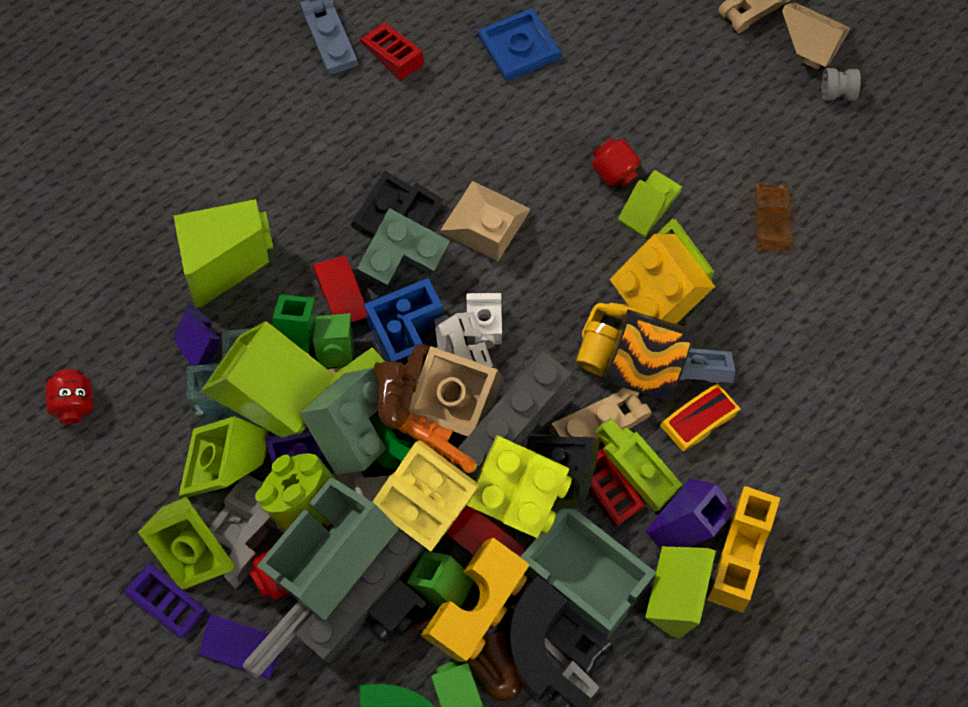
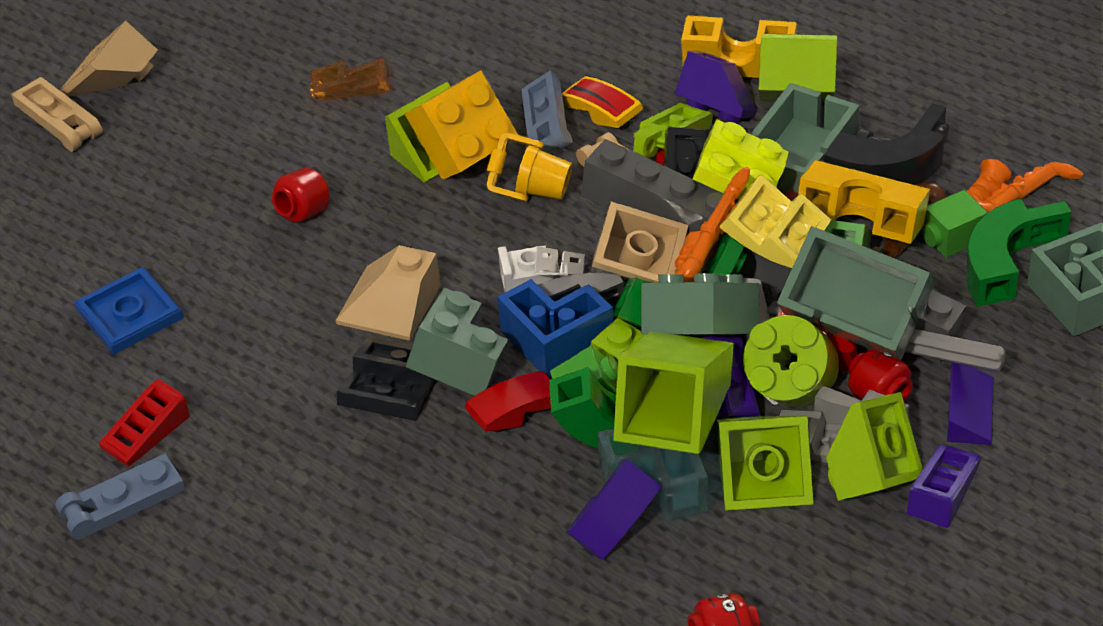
camera: 95 degrees left, 20 degrees down
lime slope [173,199,274,308] -> none
reddish brown piece [374,344,430,429] -> none
slope [603,309,695,401] -> none
lime slope [617,170,682,238] -> none
light grey wheel [821,68,861,101] -> none

